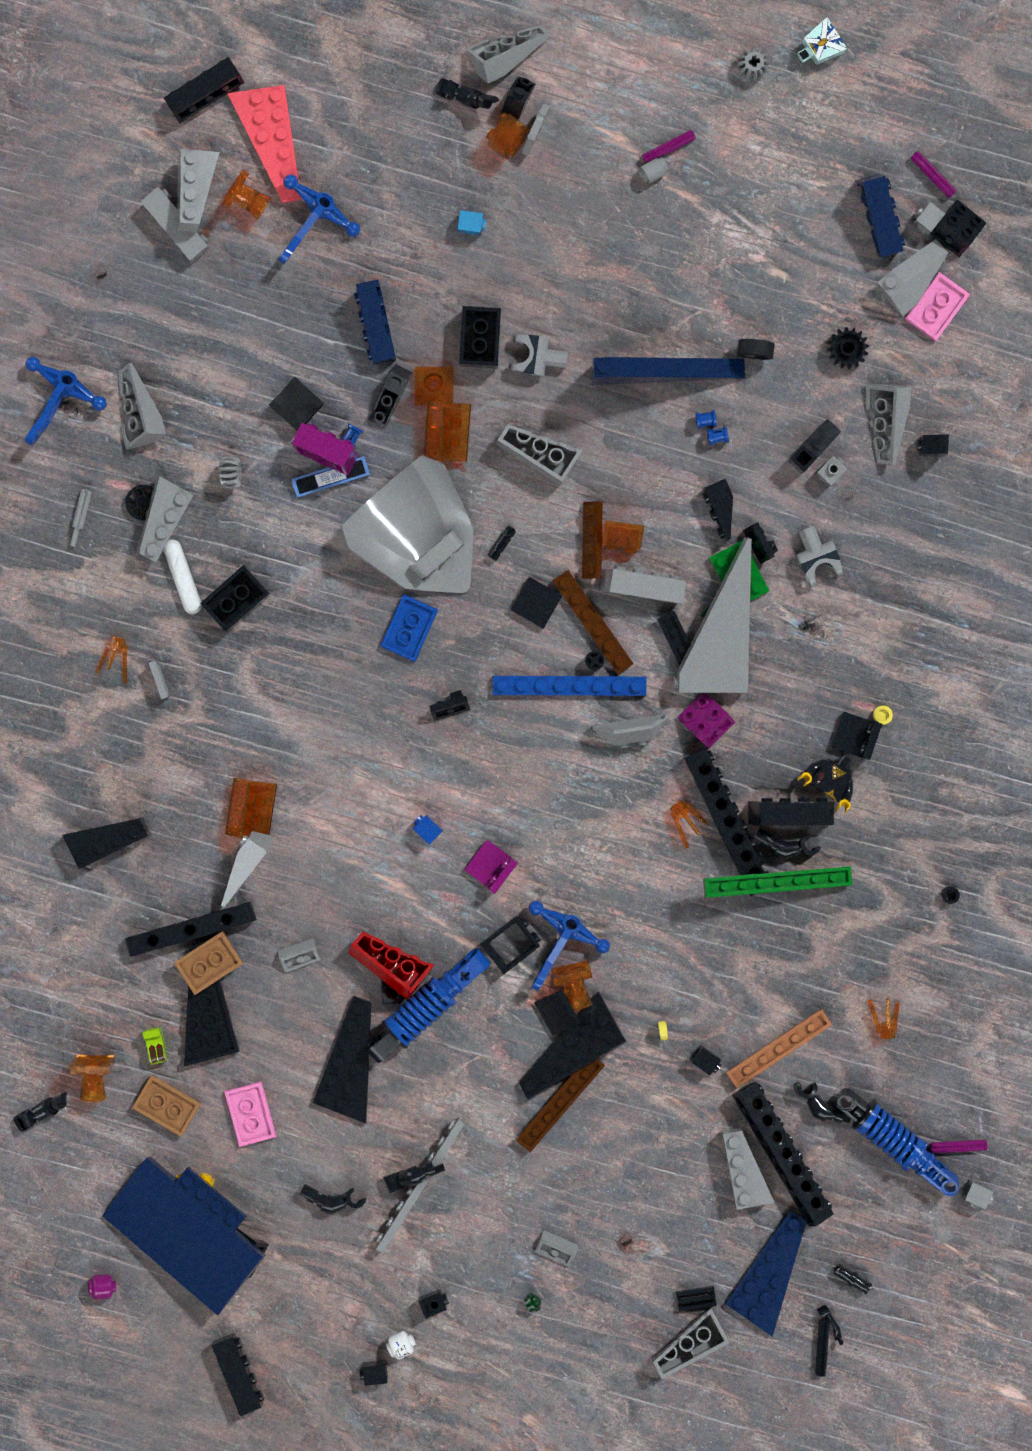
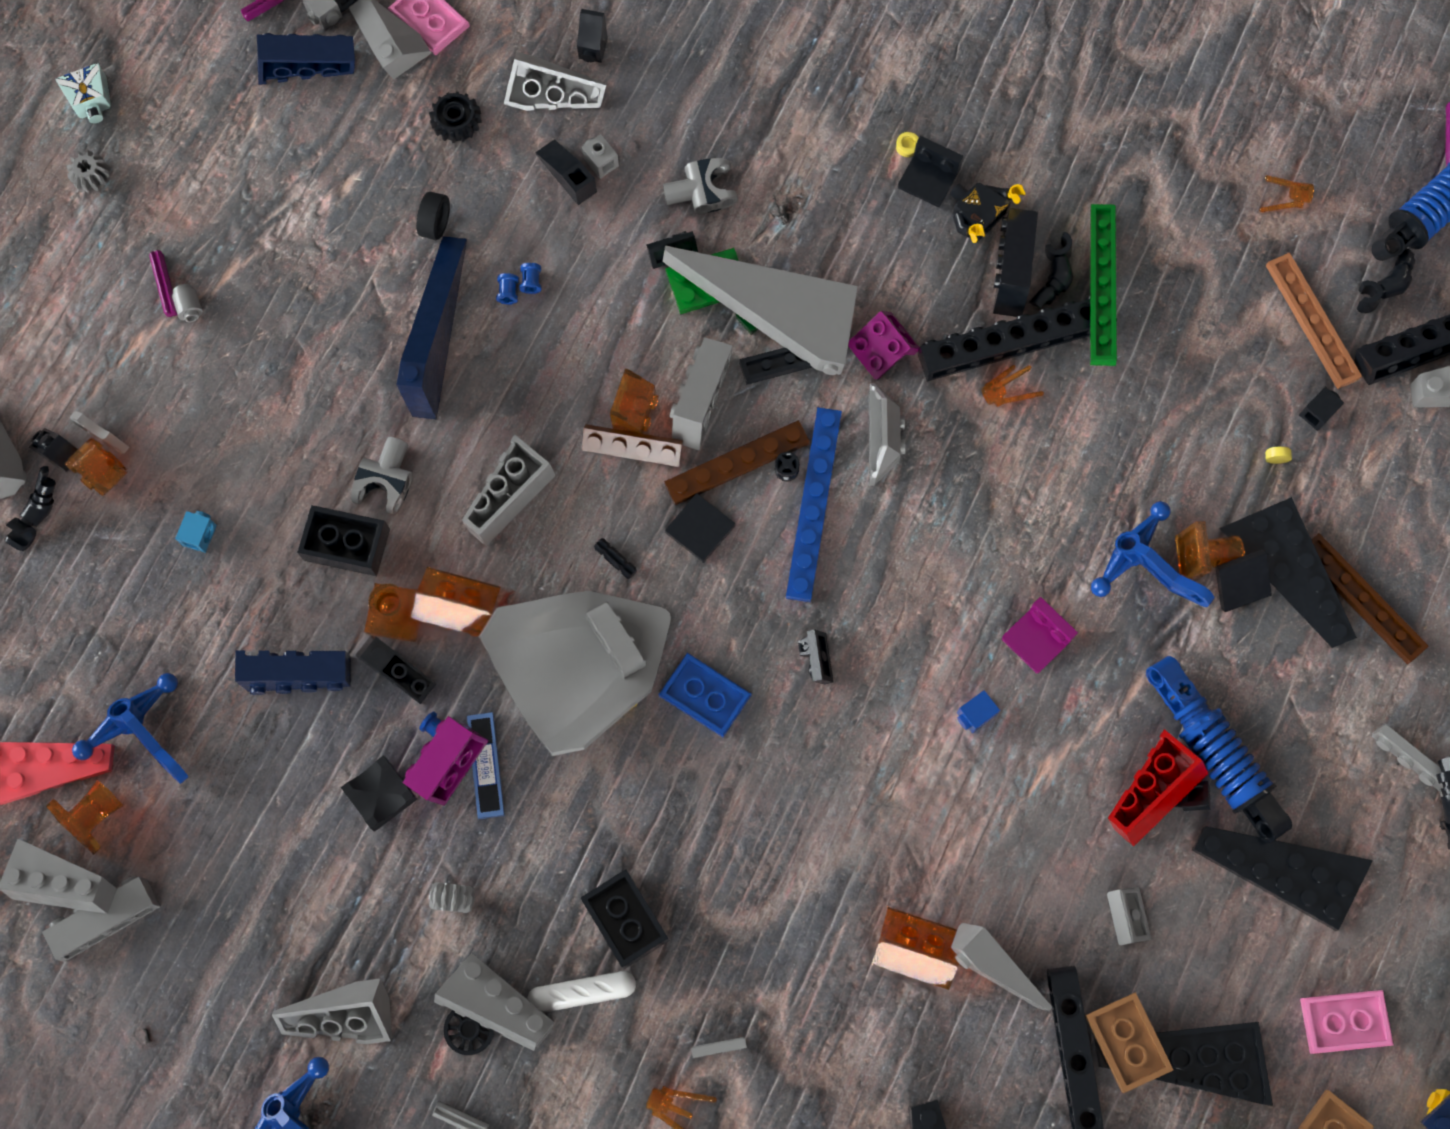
camera: 75 degrees left, 15 degrees down
black window [480,915,540,974] -> none
black slope [702,478,733,542] -> none
black bush [941,886,960,904] -> none

